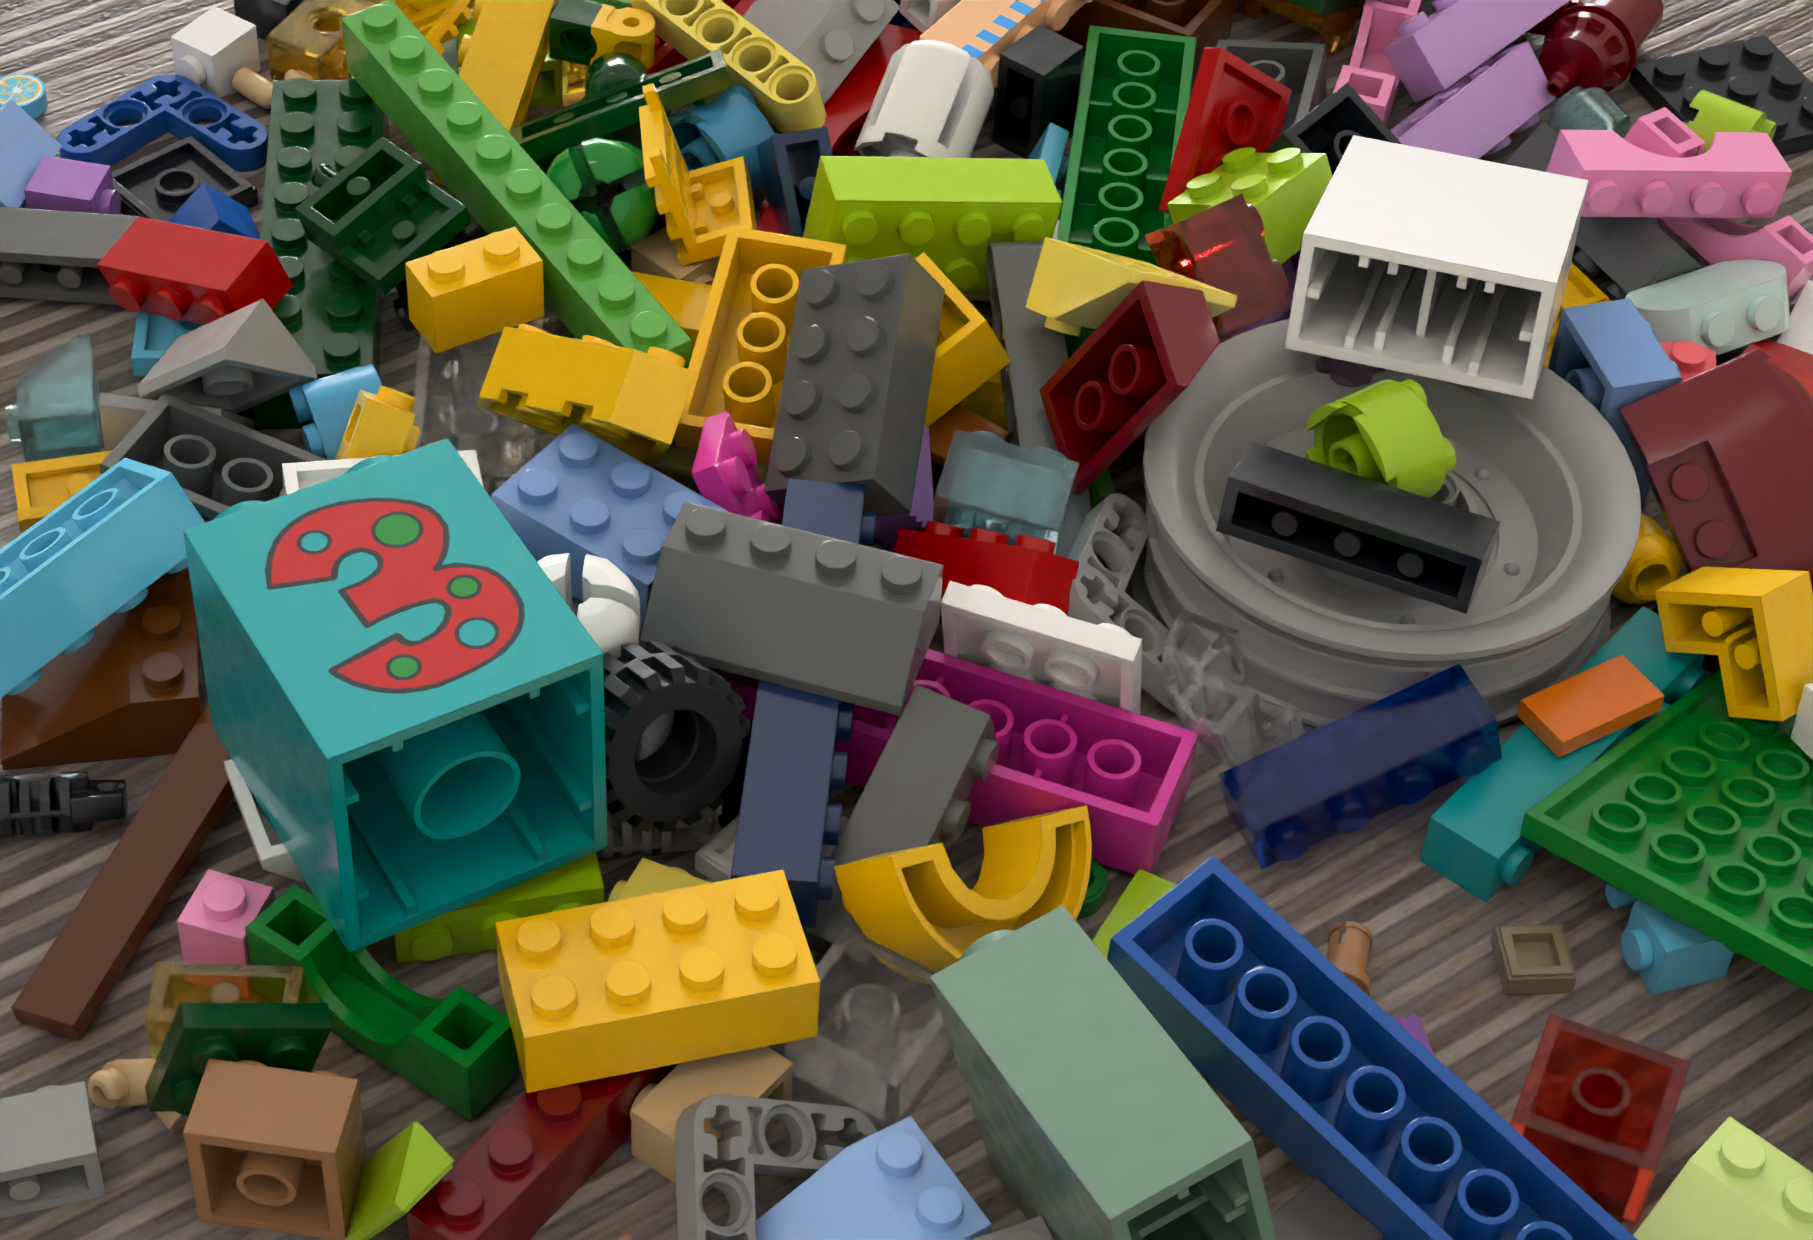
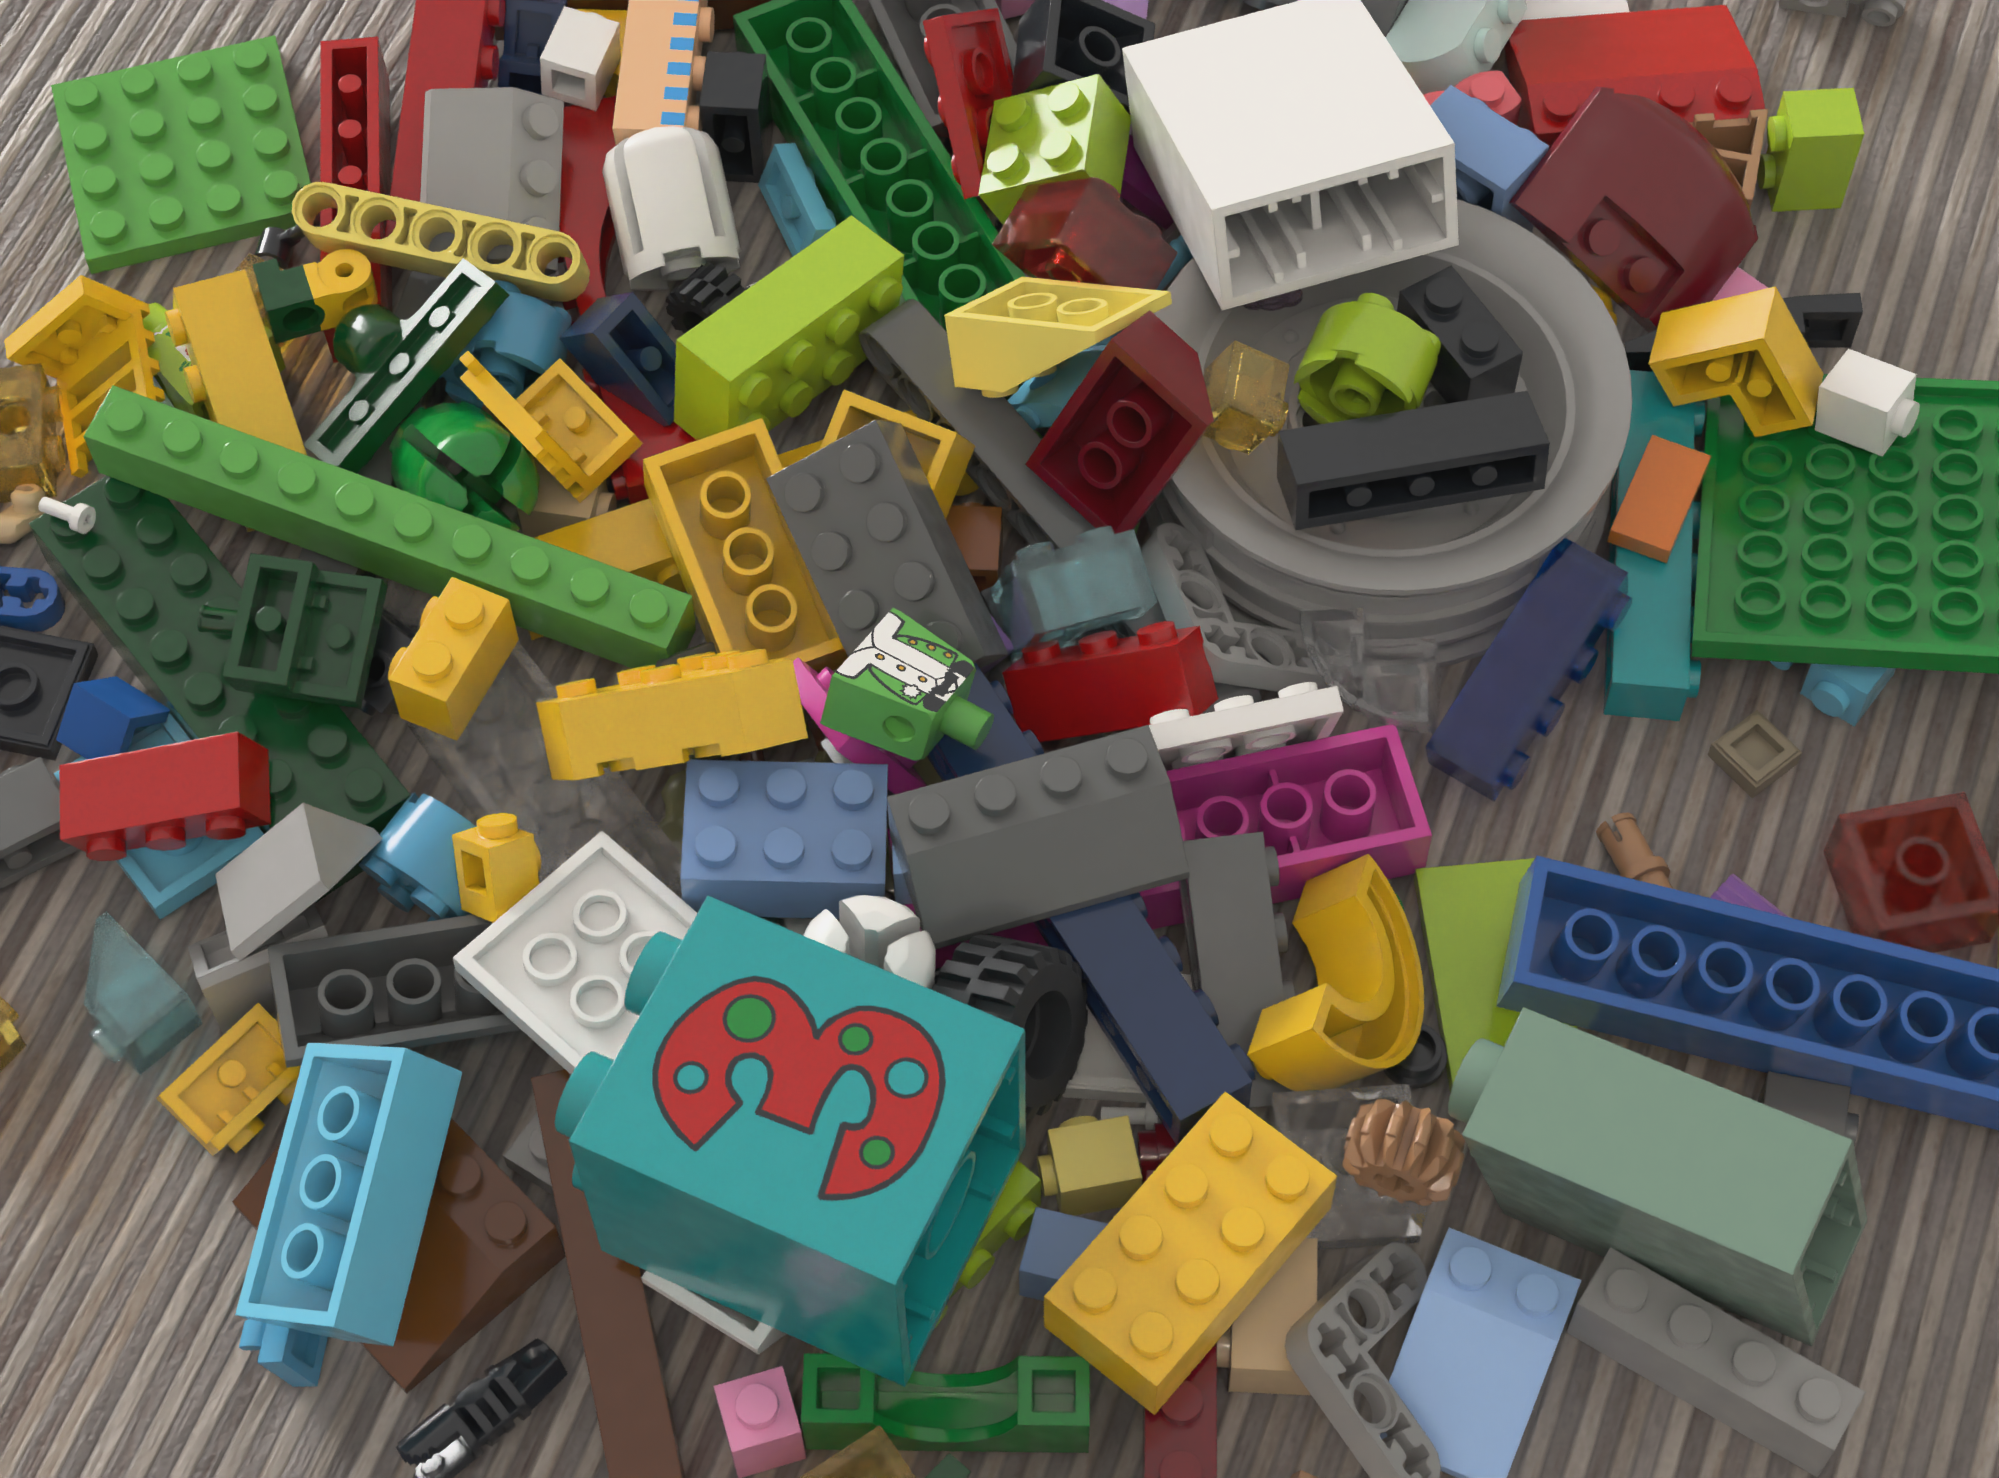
camera: 30 degrees left, 15 degrees up
none -> white piece [38,497,96,534]
none -> bright green torso [820,608,994,761]
none -> clear yellow brick [1203,340,1290,455]
none -> medium nougat gear [1342,1099,1465,1206]
none -> black brick [1397,265,1523,404]

